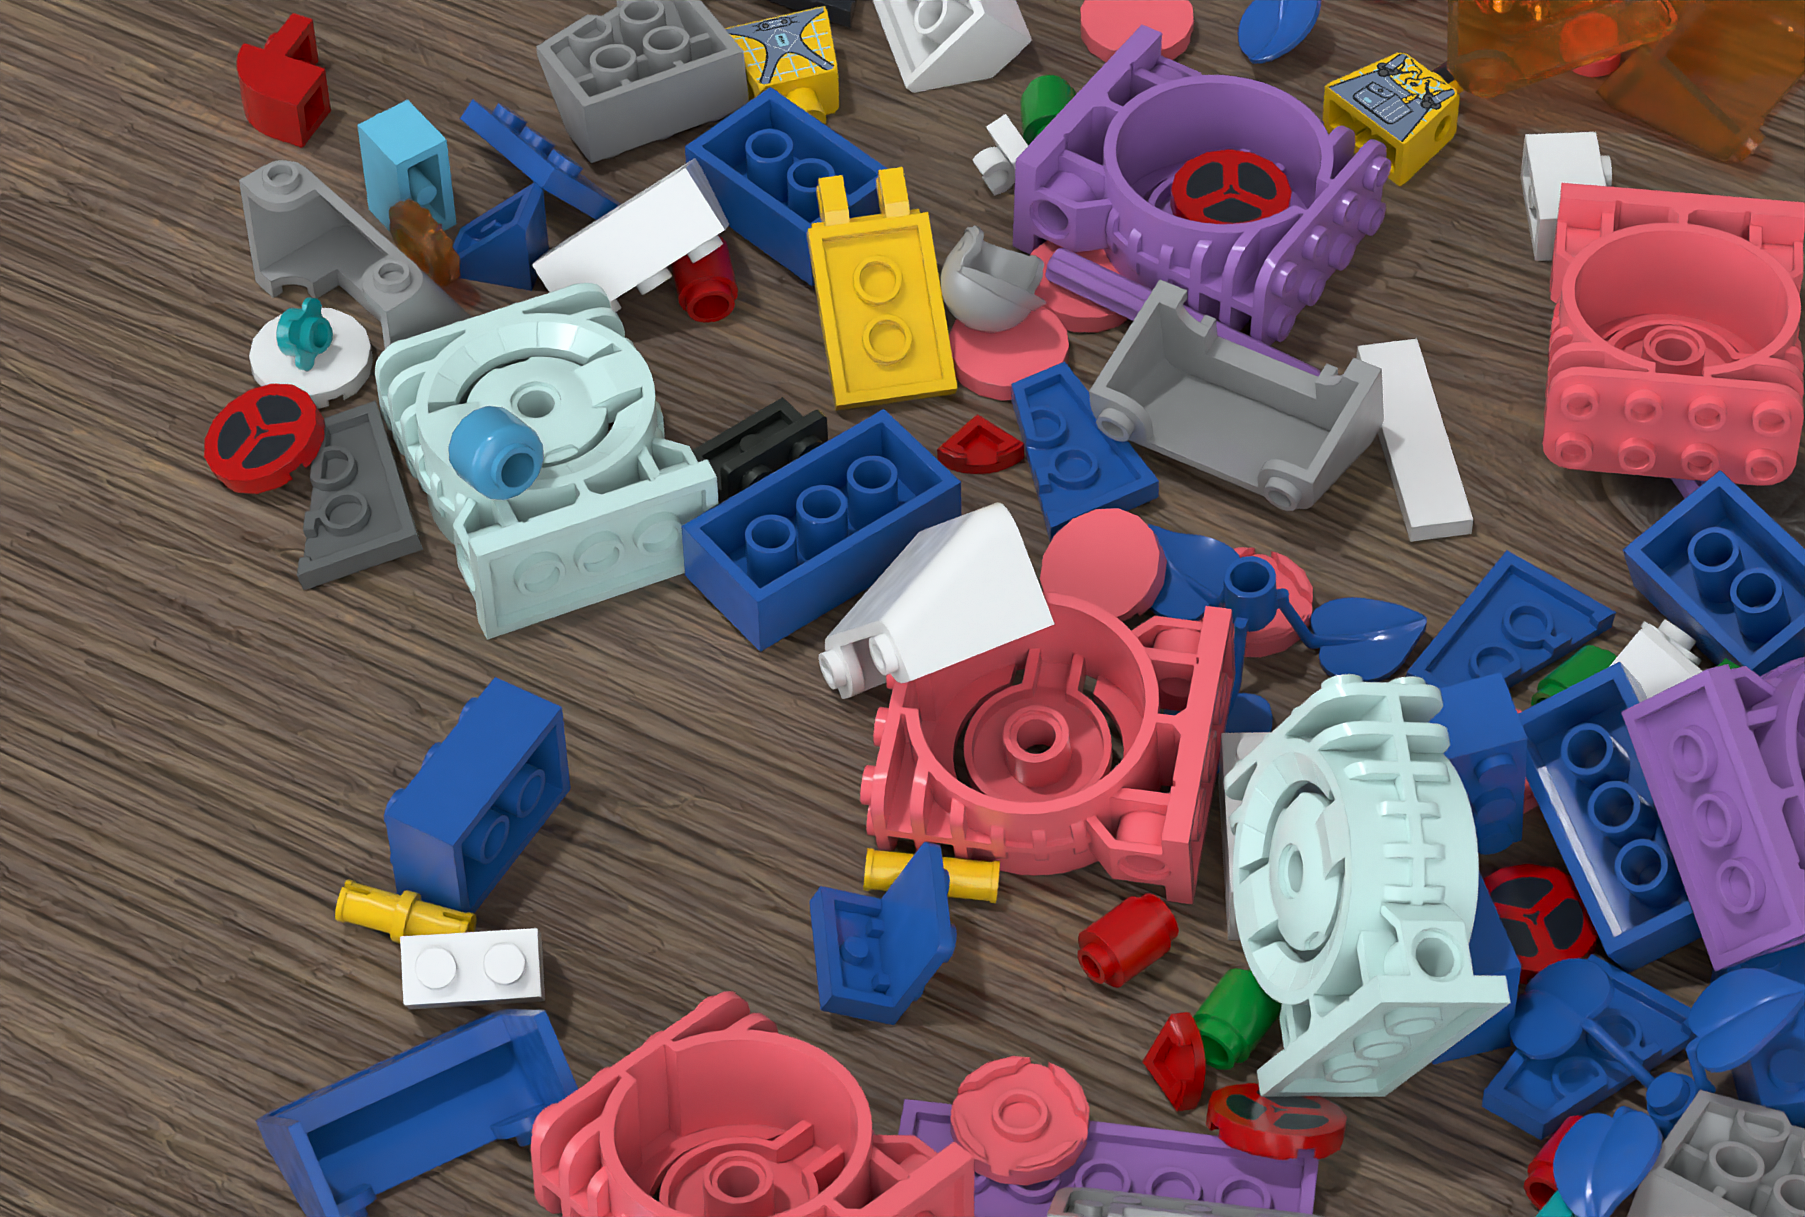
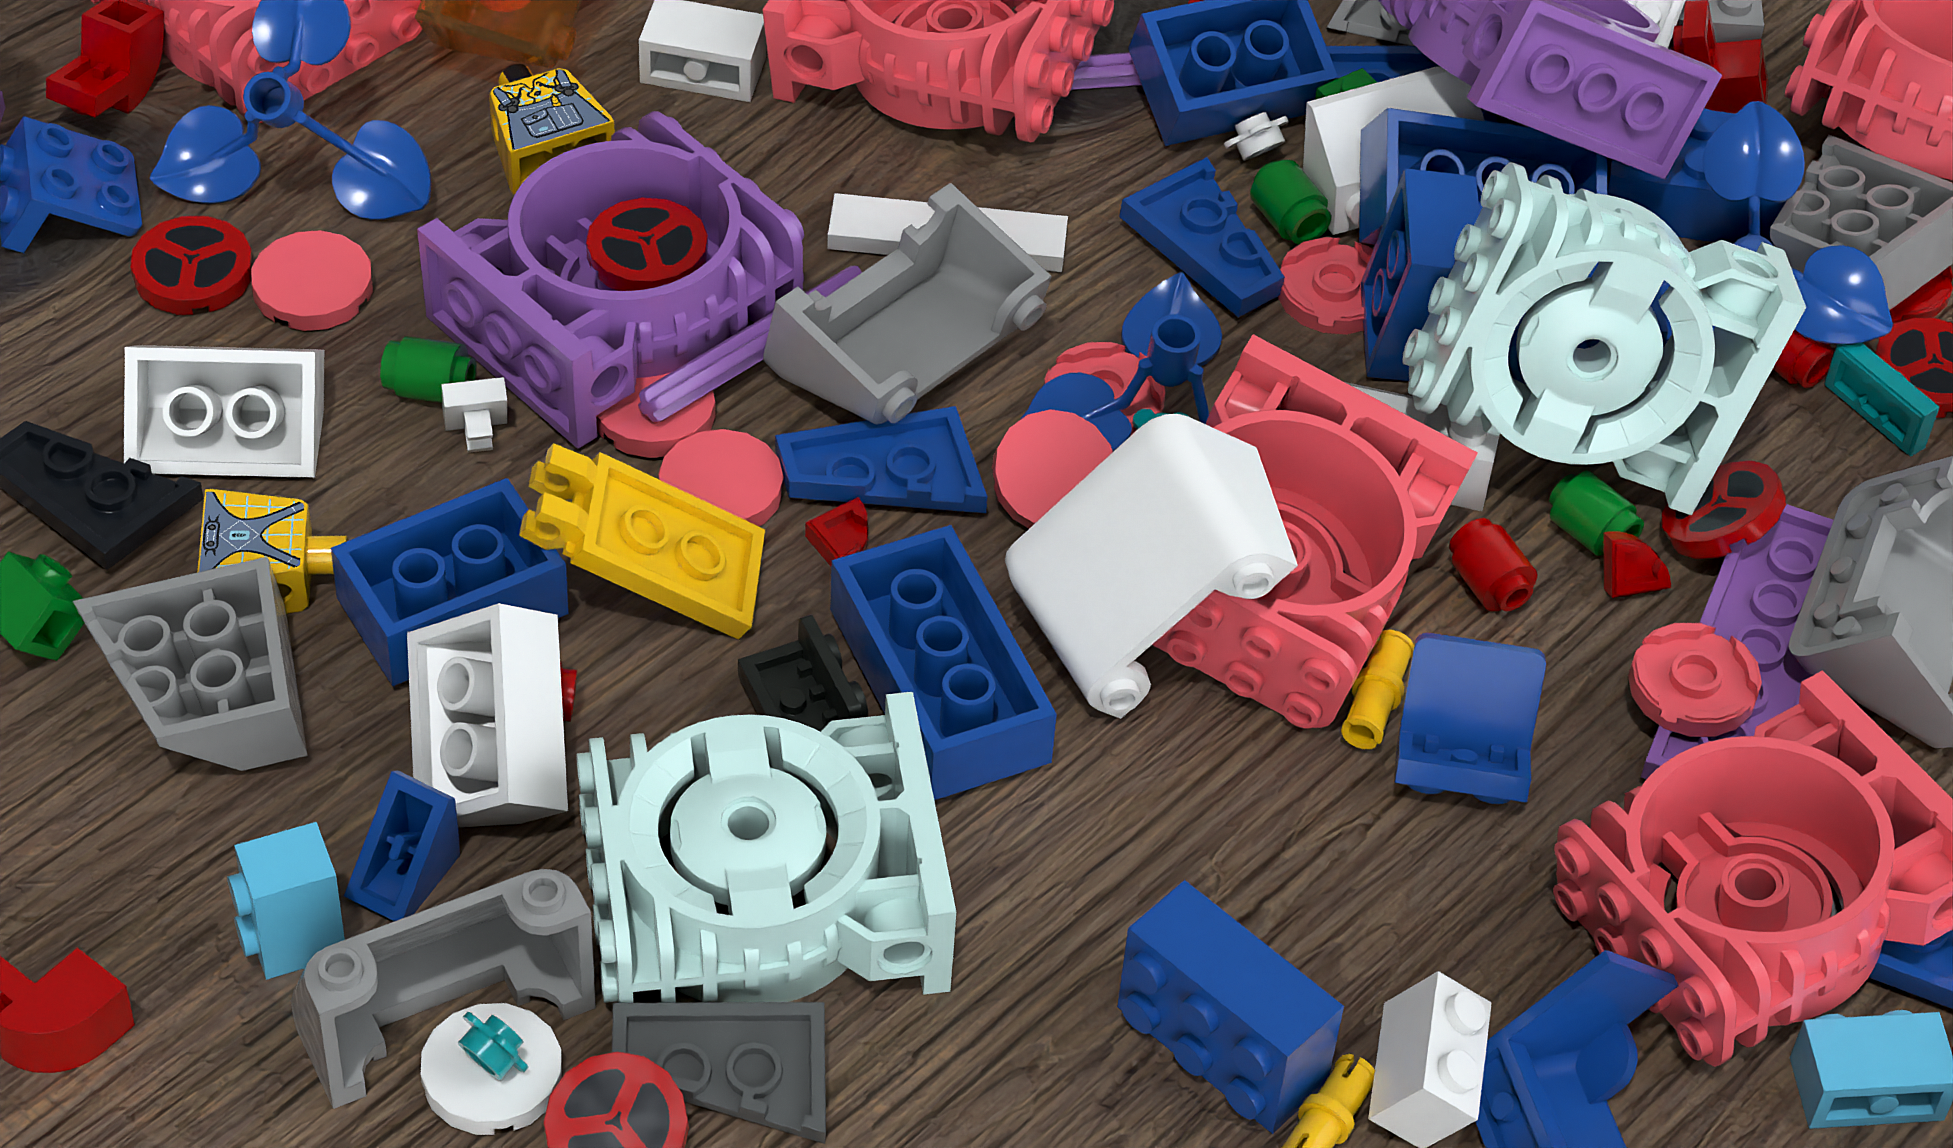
camera: 80 degrees left, 0 degrees up
clear orange gear [389,199,460,286] -> none
dark azure head [448,406,544,500] -> none
blue wing [460,99,621,220] -> none
light grey helmet [940,225,1046,333] -> none

